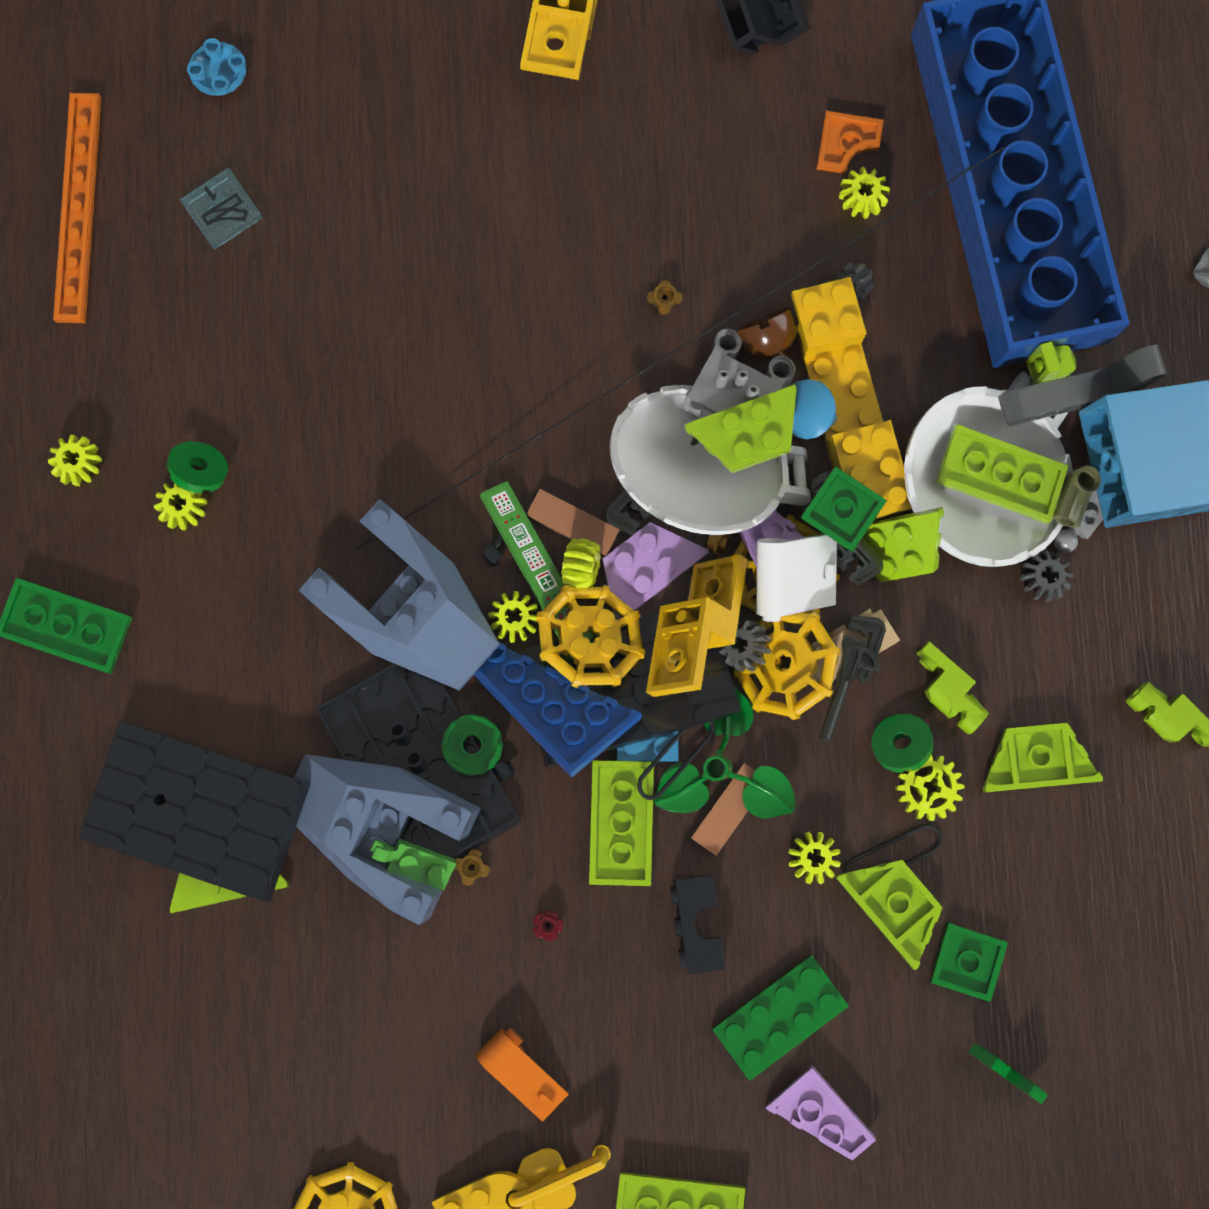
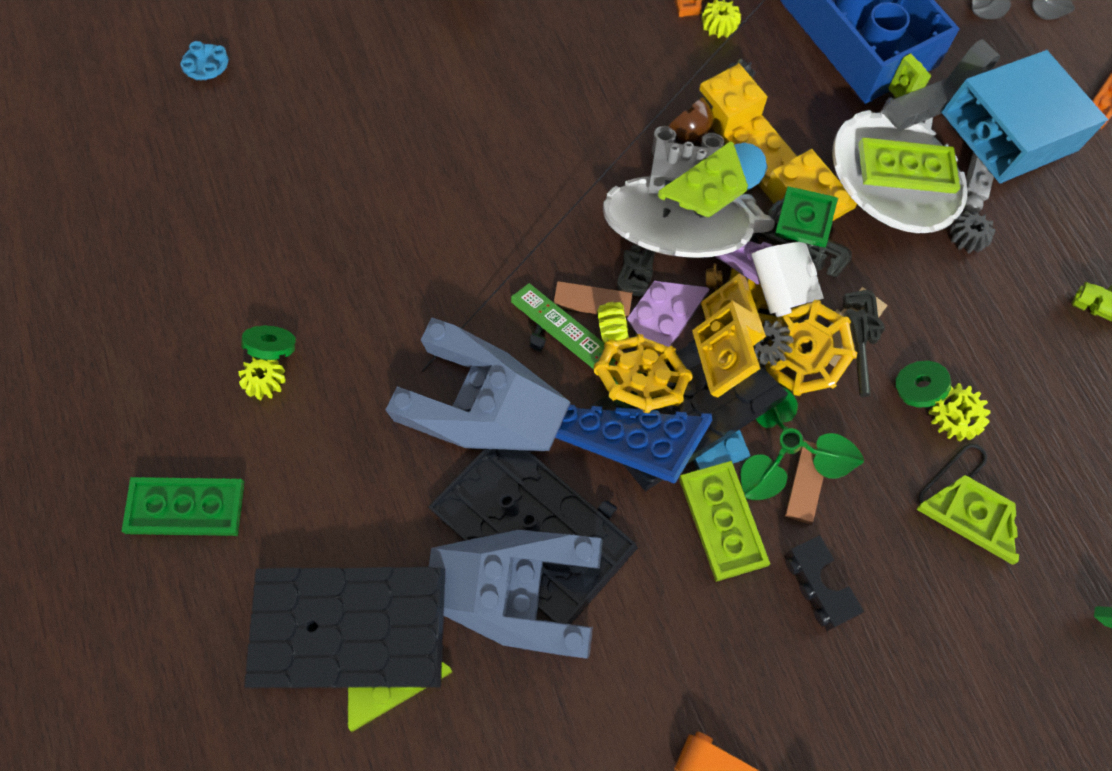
camera: 20 degrees left, 15 degrees down
neon yellow gear [48,434,102,486] -> none
orange tile [53,93,102,324] -> none
clear light blue tile [179,167,263,250] -> none
bright green plate [370,839,456,891] -> none
green tile [441,714,503,776] -> none
pearl gold plate [454,849,490,886] -> none
neon yellow gear [488,591,538,643] -> none
dark red plate [533,910,563,941] -> none
black piece [637,721,715,800] -> none
pearl gold plate [647,280,683,315] -> none
green plate [712,954,849,1081] -> none
lavender wing [765,1065,876,1160] -> none
neon yellow gear [788,832,841,884] -> none
lime wing [859,507,944,582] -> none
lime plate [916,641,989,735] -> none
green tile [929,923,1008,1002] -> none
lime wing [983,723,1103,793] -> none
olive piece [1053,465,1101,528] -> none

